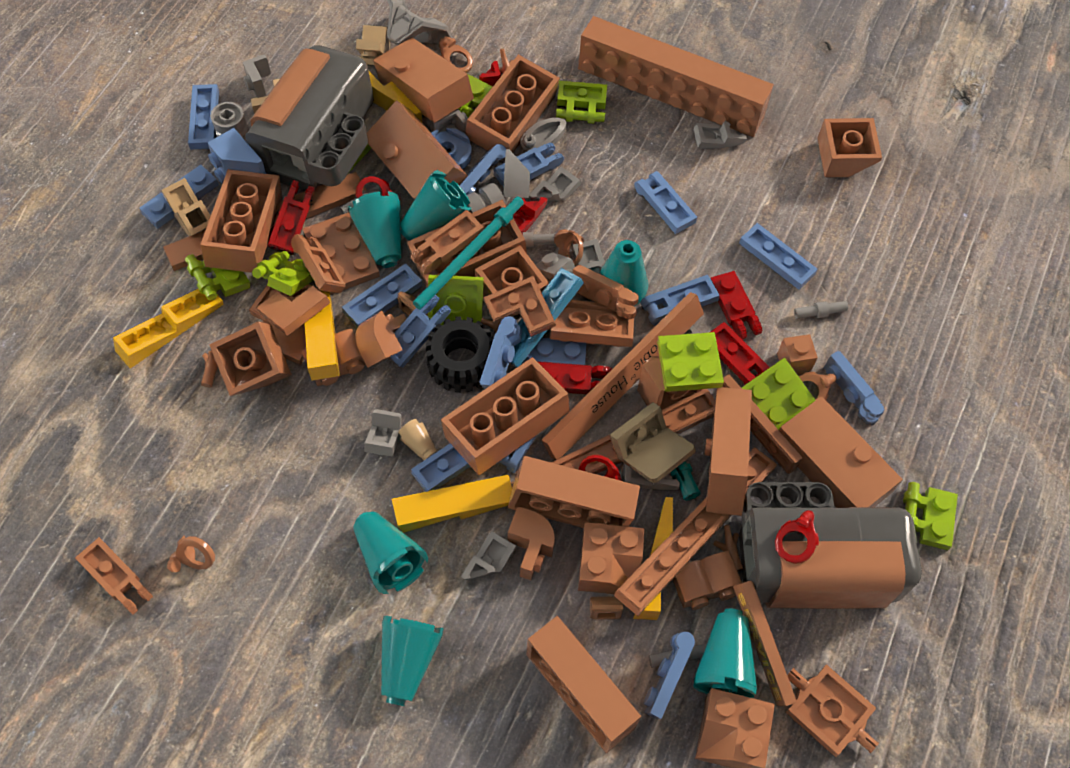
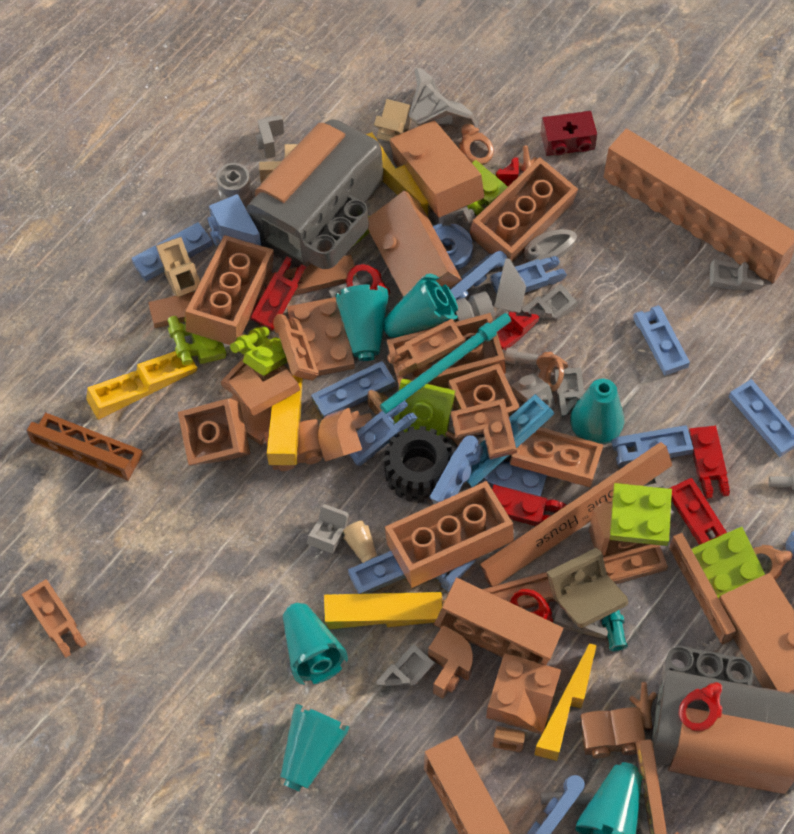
camera: 15 degrees right, 0 degrees up
nougat piece [167,536,215,573] -> none
medium blue plate [188,84,219,150] -> none
nougat bar [201,350,218,388] -> none
lime plate [556,81,607,124] -> none
nougat hinge [573,265,639,319] -> none
nougat tile [614,447,777,616] -> none
nougat brick [705,387,752,516] -> none
nougat brick [777,334,818,375] -> none
none -> dark orange fence [26,412,143,481]
none -> dark red brick [540,111,597,156]

